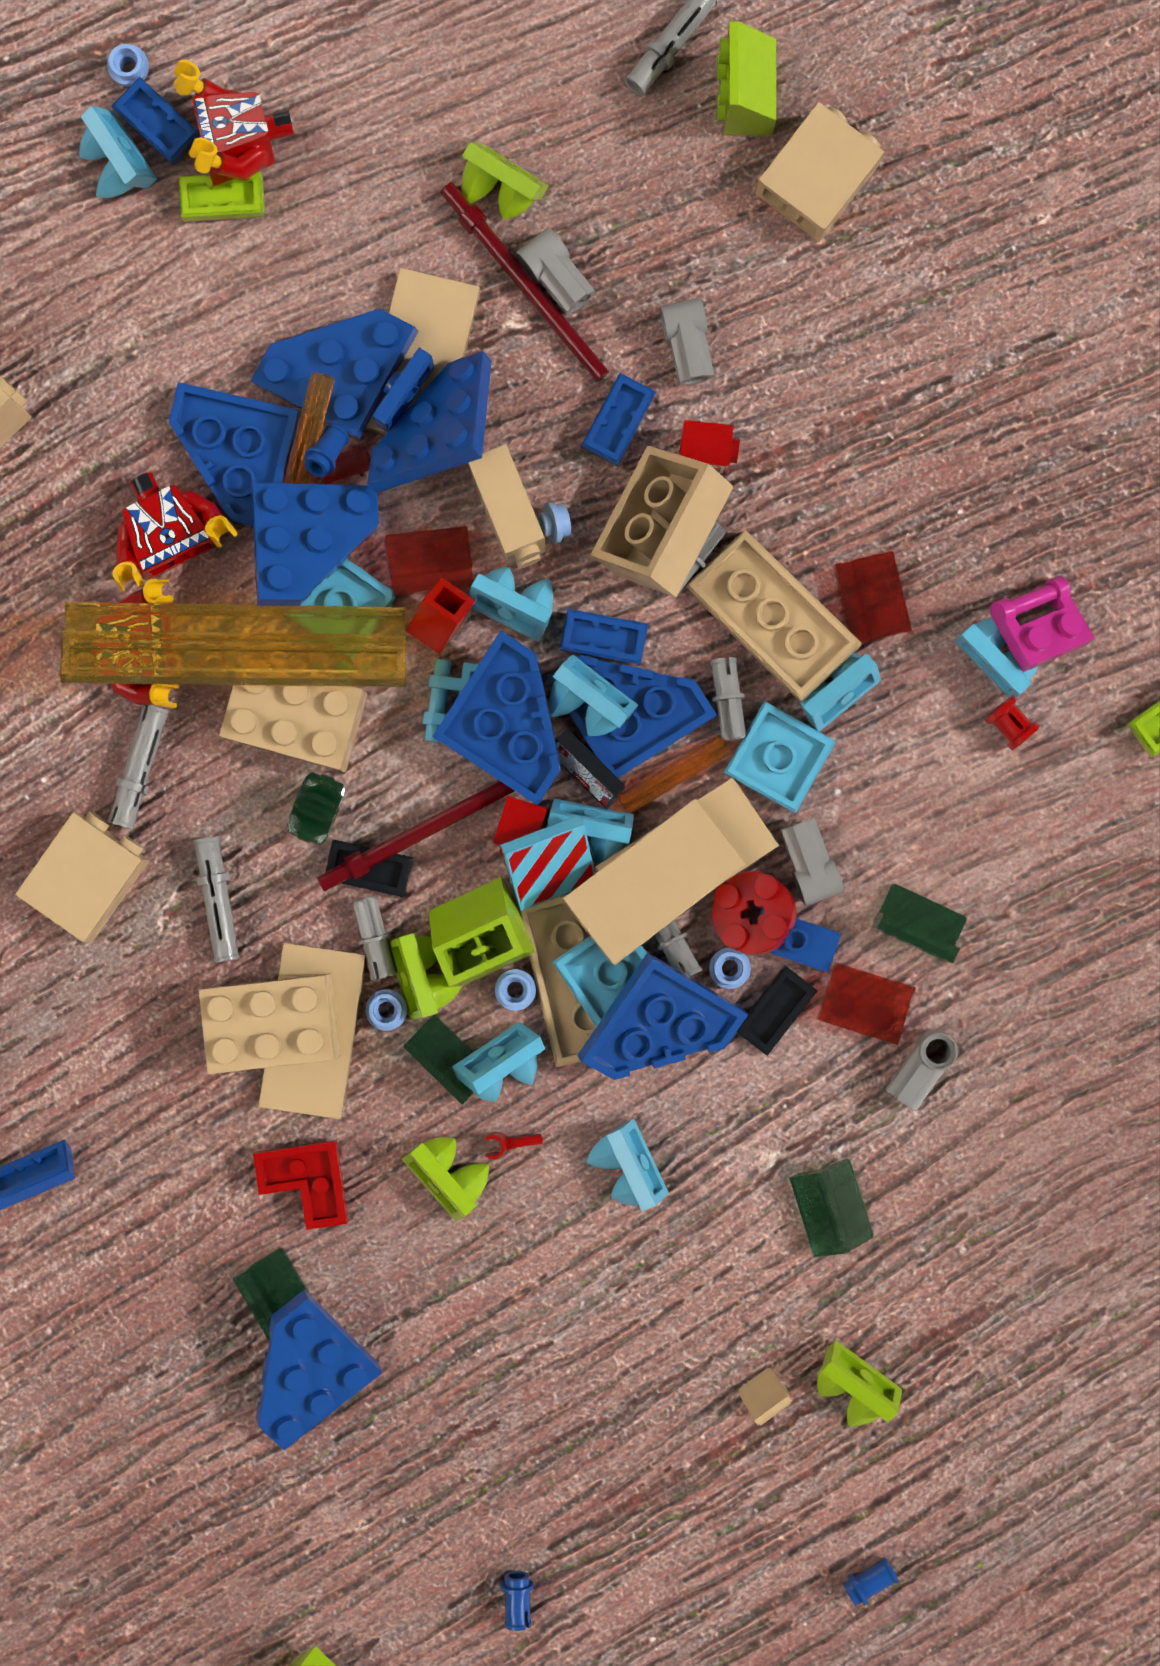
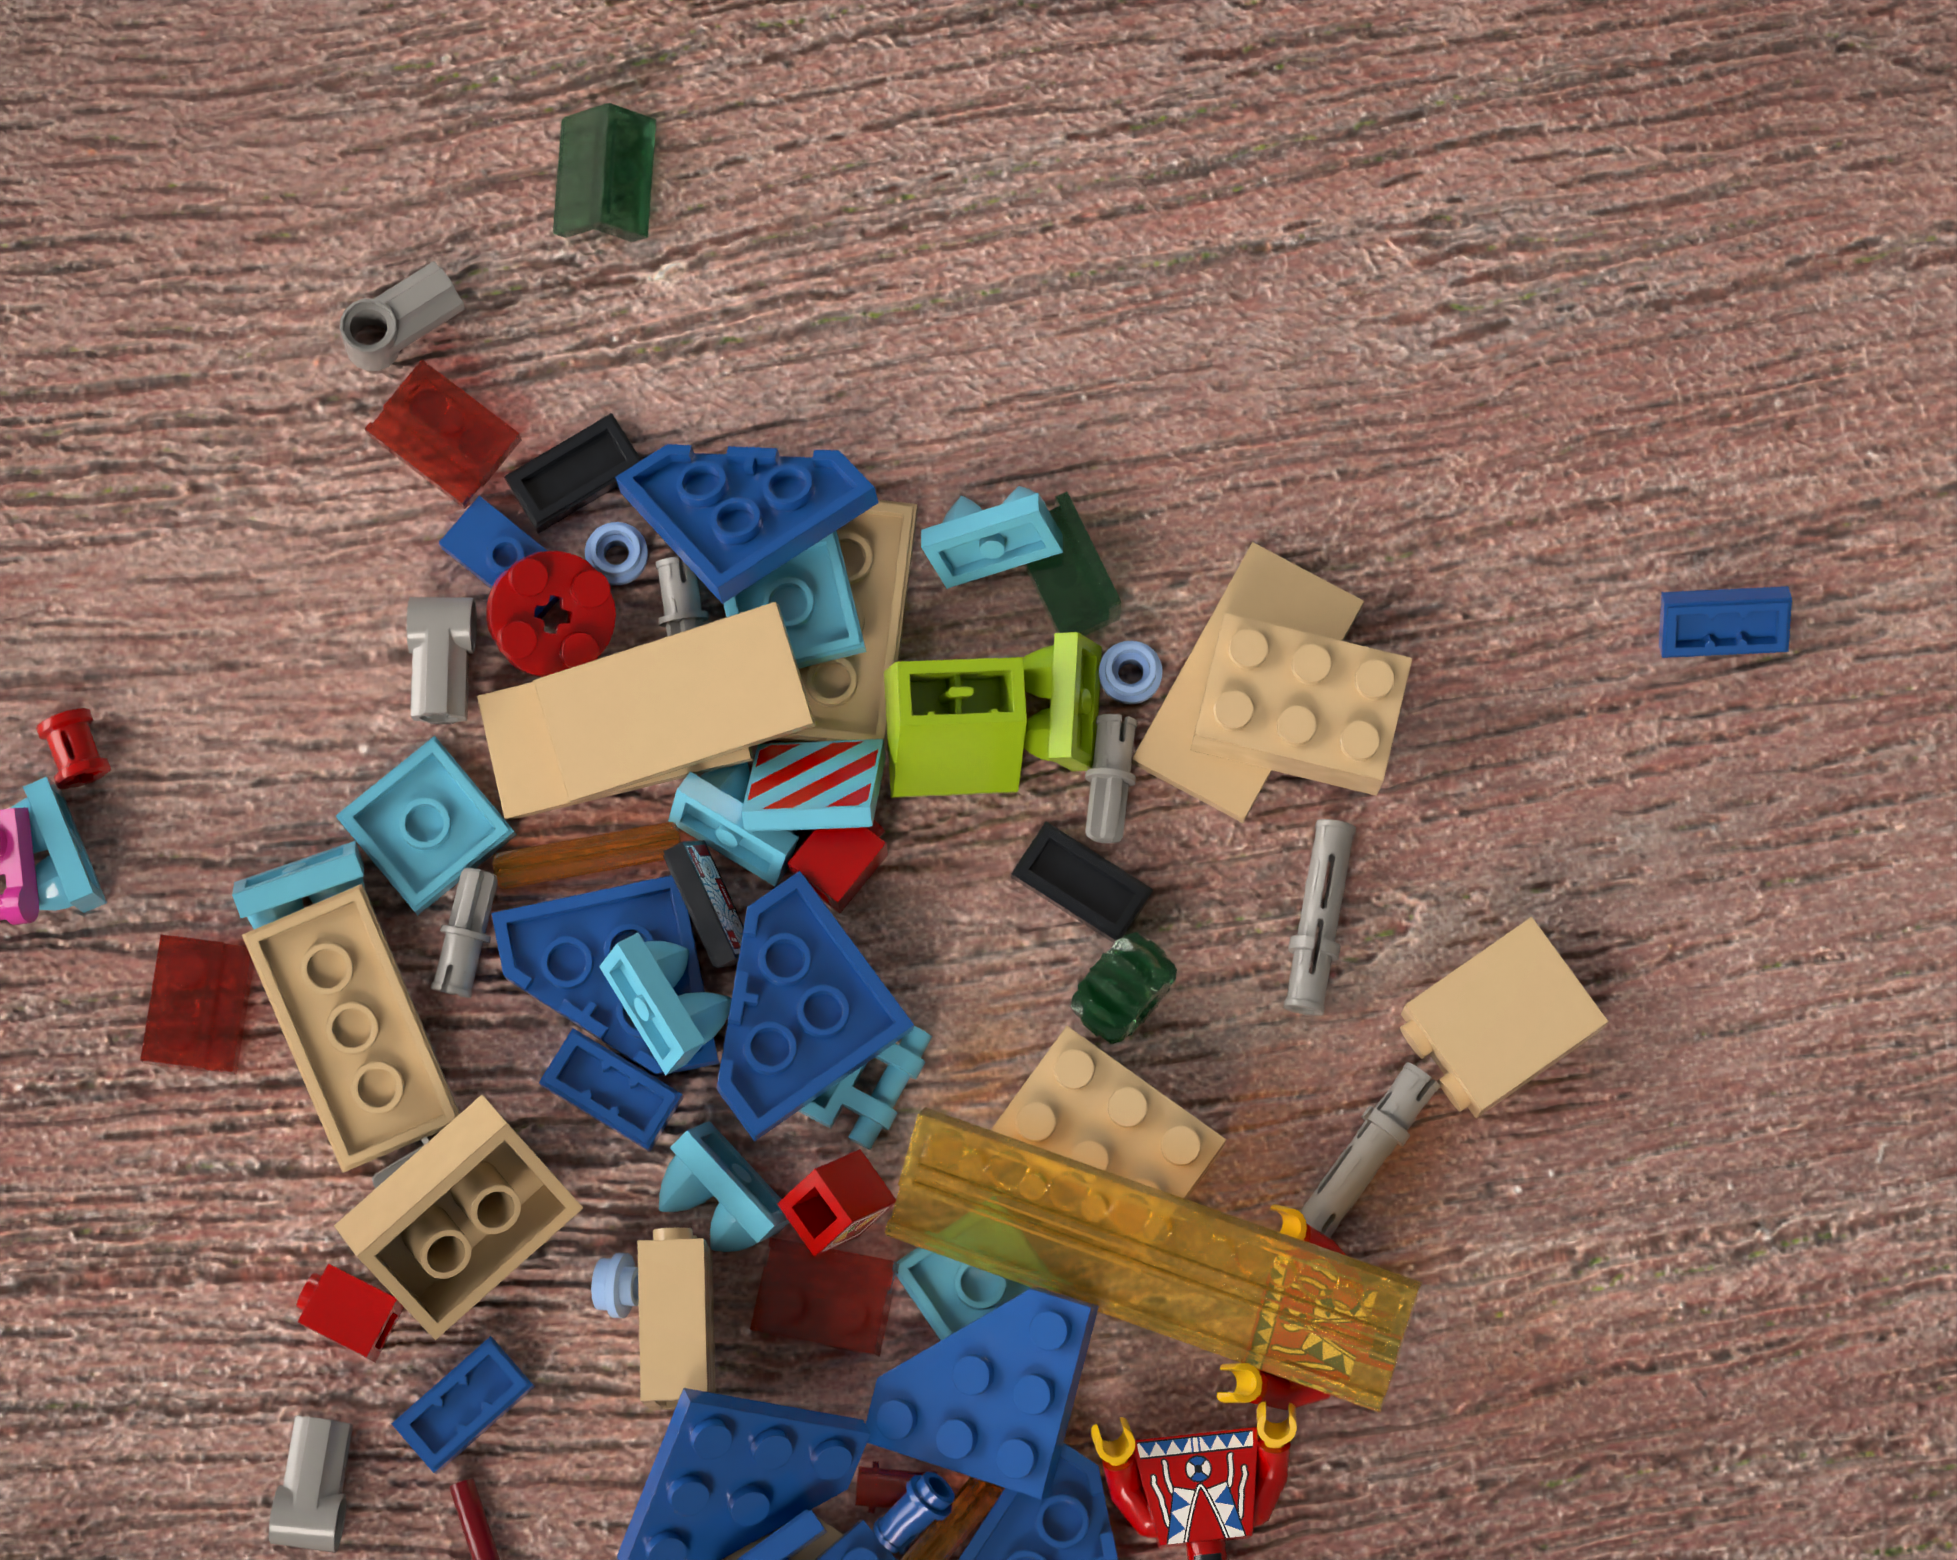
camera: 155 degrees left, 10 degrees down
clear green panel [233,1248,311,1341] -> none
red plate [253,1139,349,1230] -> none
blue plate [256,1289,382,1450] -> none
dark red bar [316,781,515,892] -> none
lime tile [401,1137,489,1222] -> none
red hand [483,1132,543,1160] -> none
light blue plate [495,969,536,1011] -> none
medium azure tile [586,1118,669,1211] -> none
clear green panel [872,884,967,963] -> none

